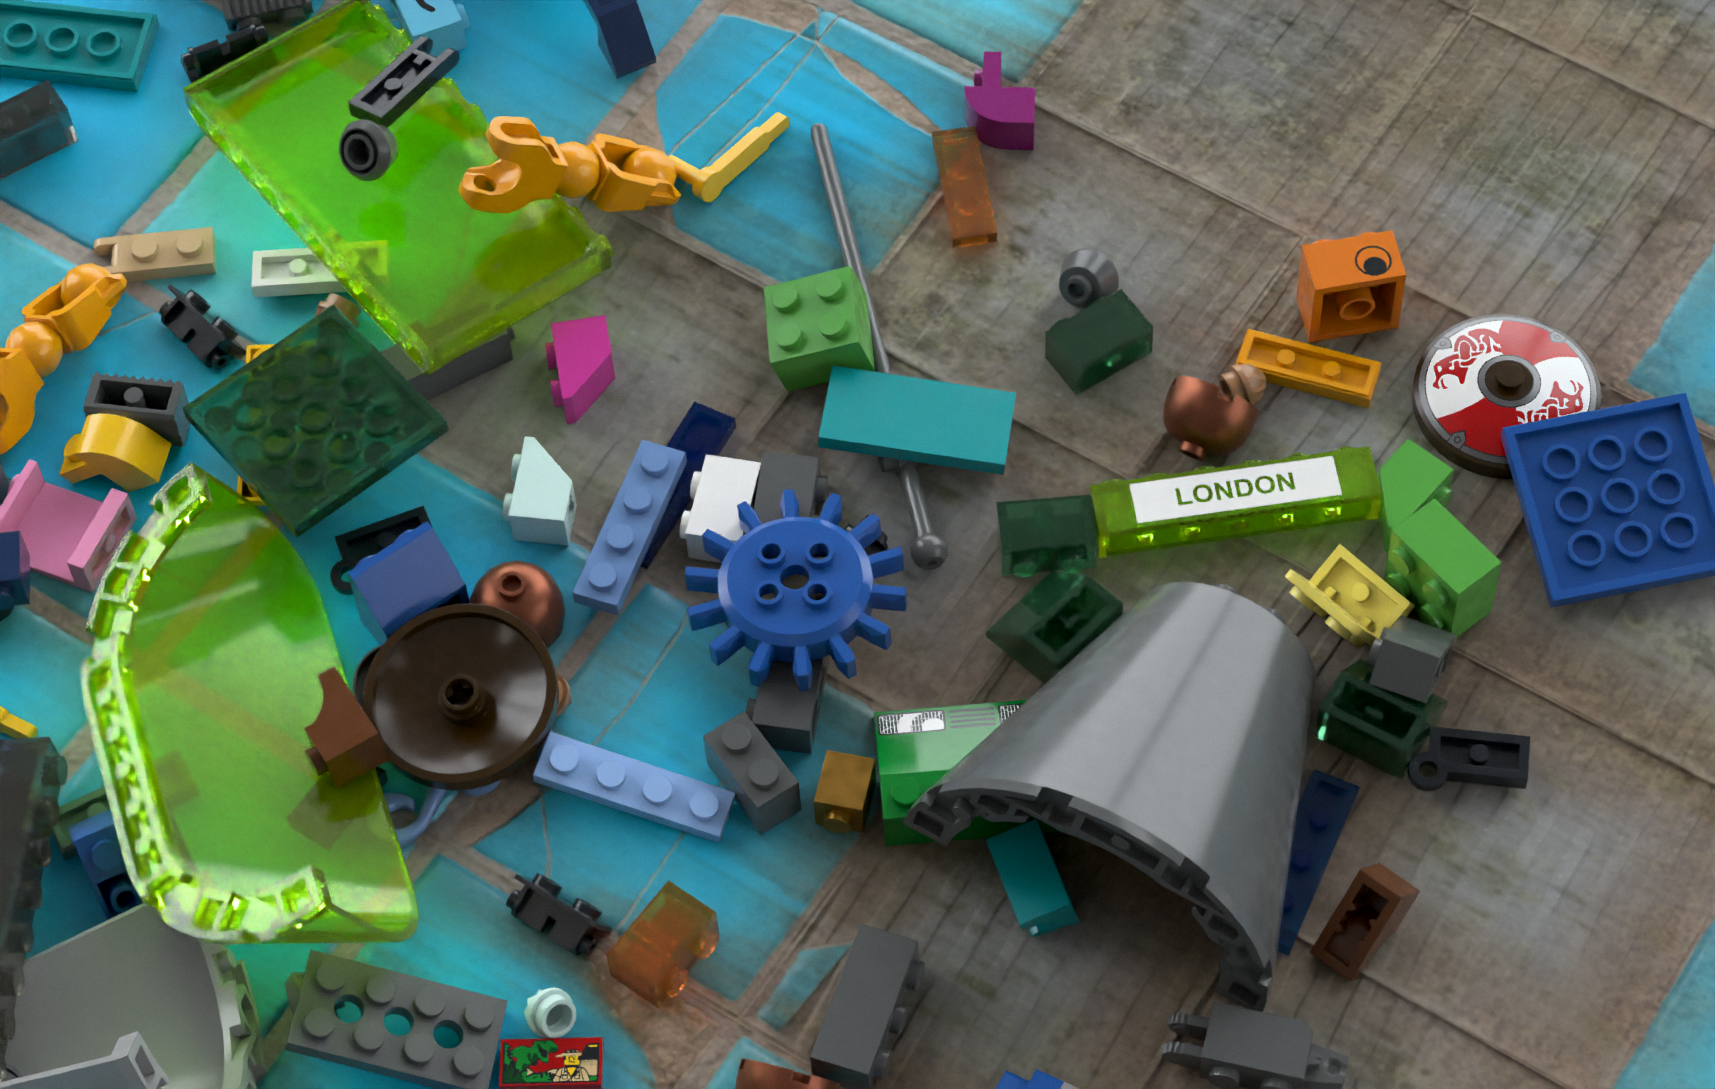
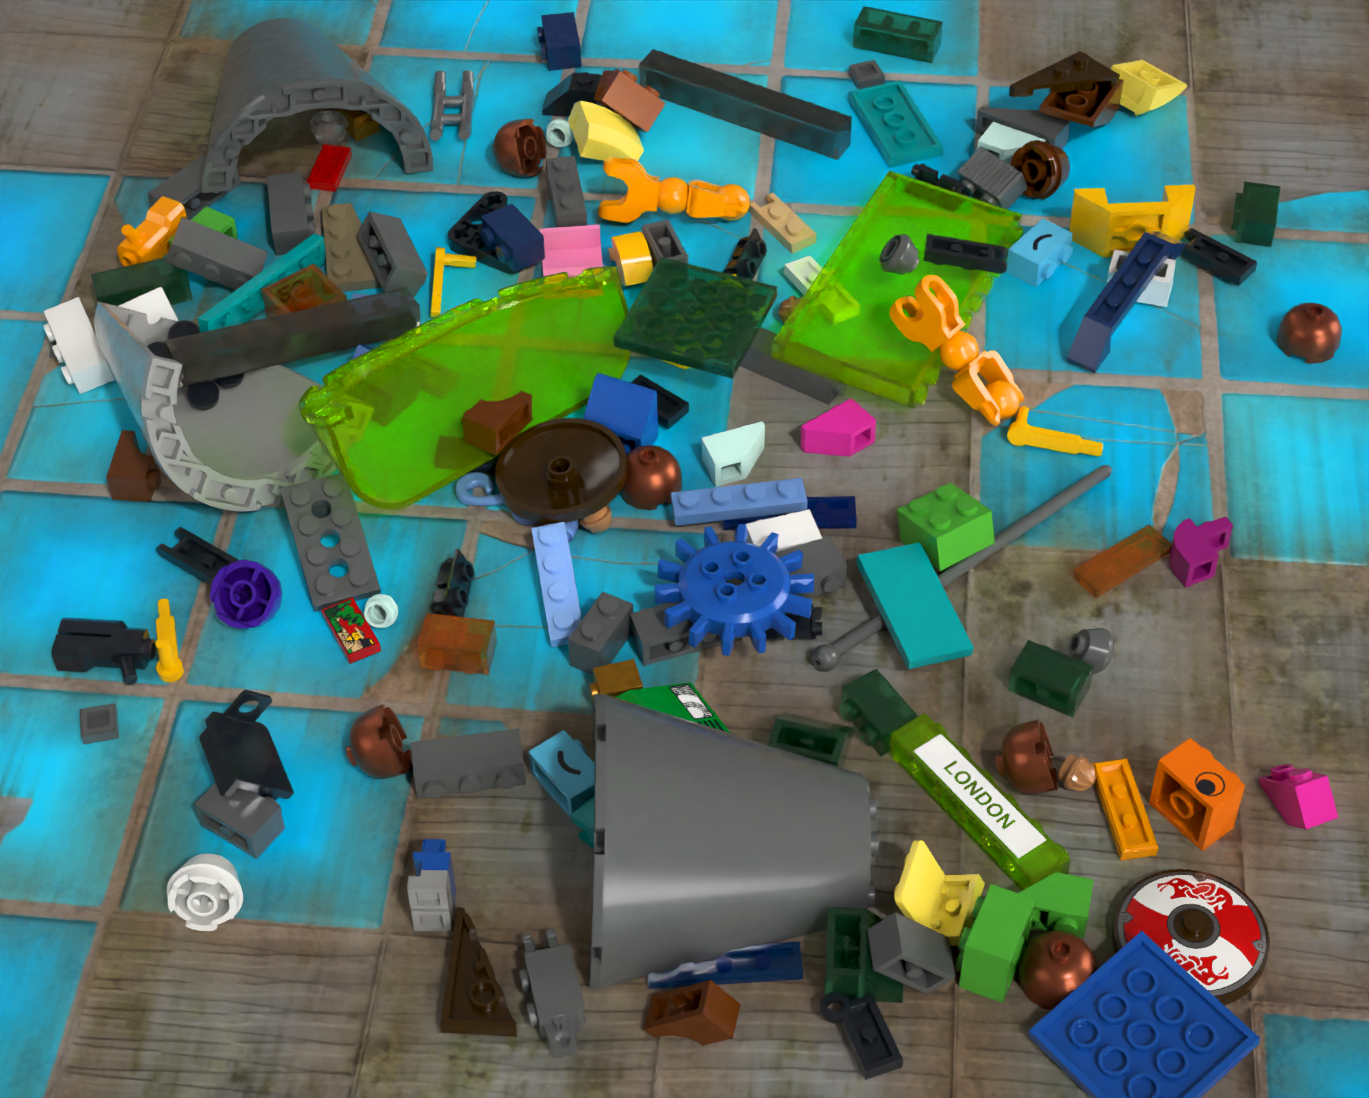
camera: 60 degrees right, 10 degrees down
none -> medium azure brick [528,730,595,818]
none -> copper cylinder [1017,930,1097,1010]
none -> dark pink slope [1258,764,1338,829]

